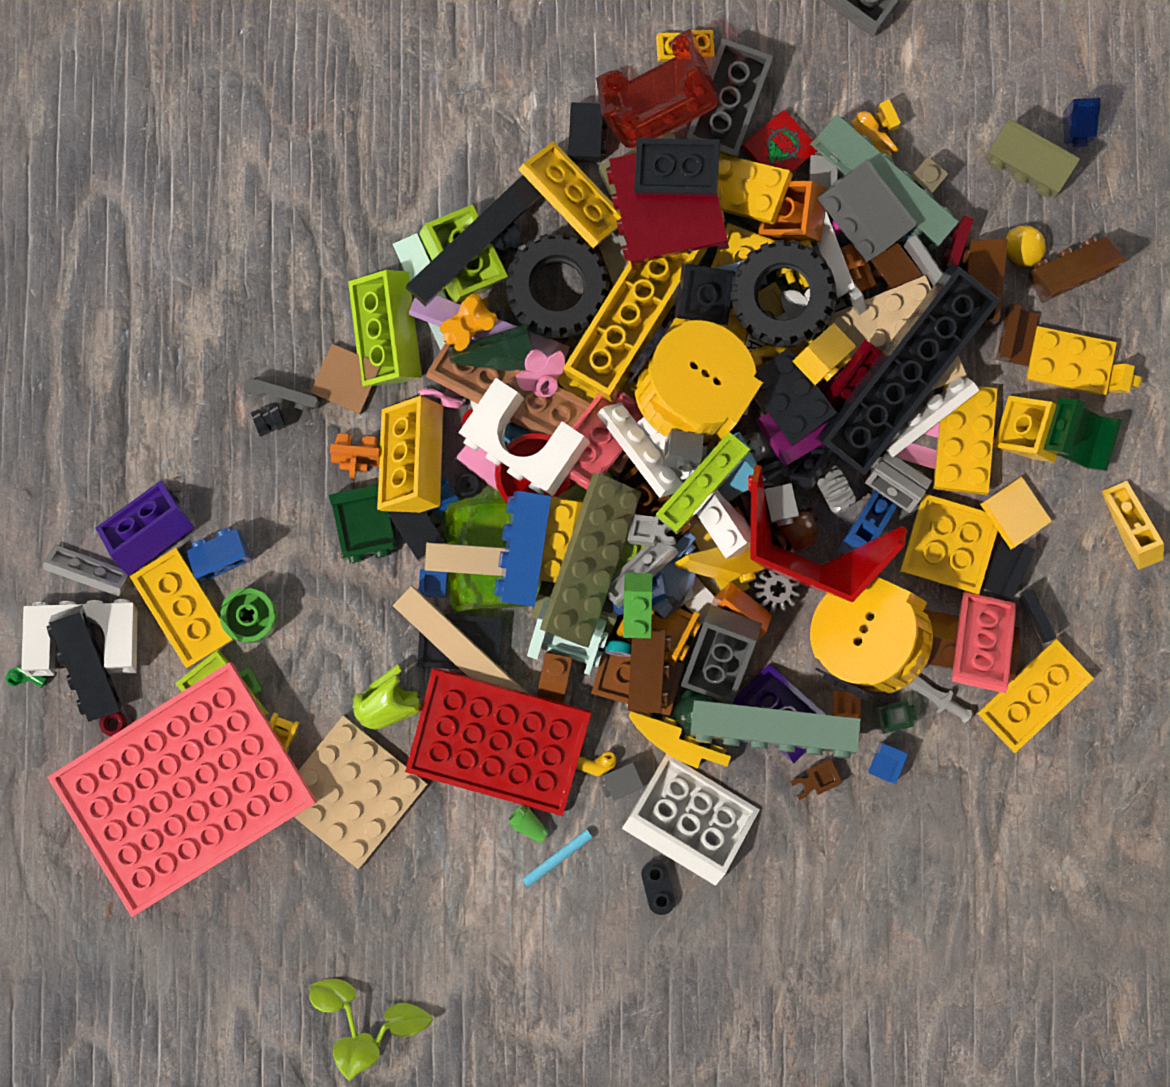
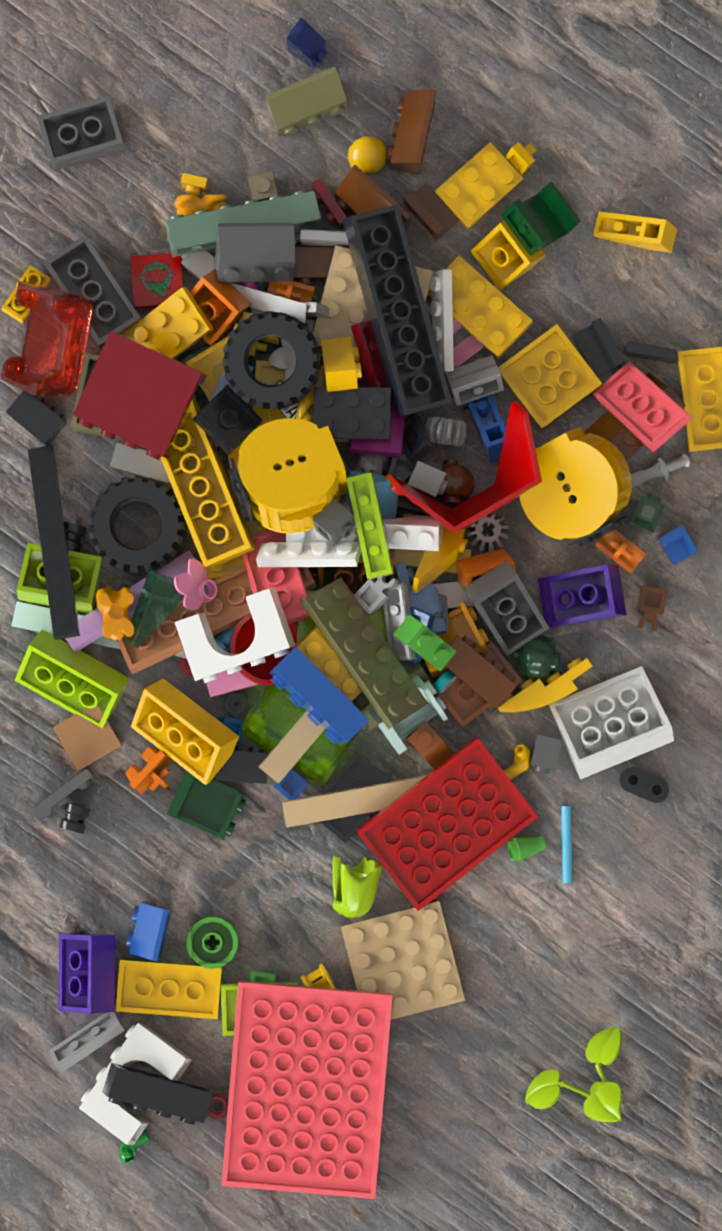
camera: 50 degrees left, 0 degrees up
bright pink plate [418,388,466,409] -> none
yellow plate [518,141,621,248] -> none
black plate [634,138,720,196] -> none
sand green brick [690,700,861,758] -> none
yellow tile [980,477,1052,549] -> none

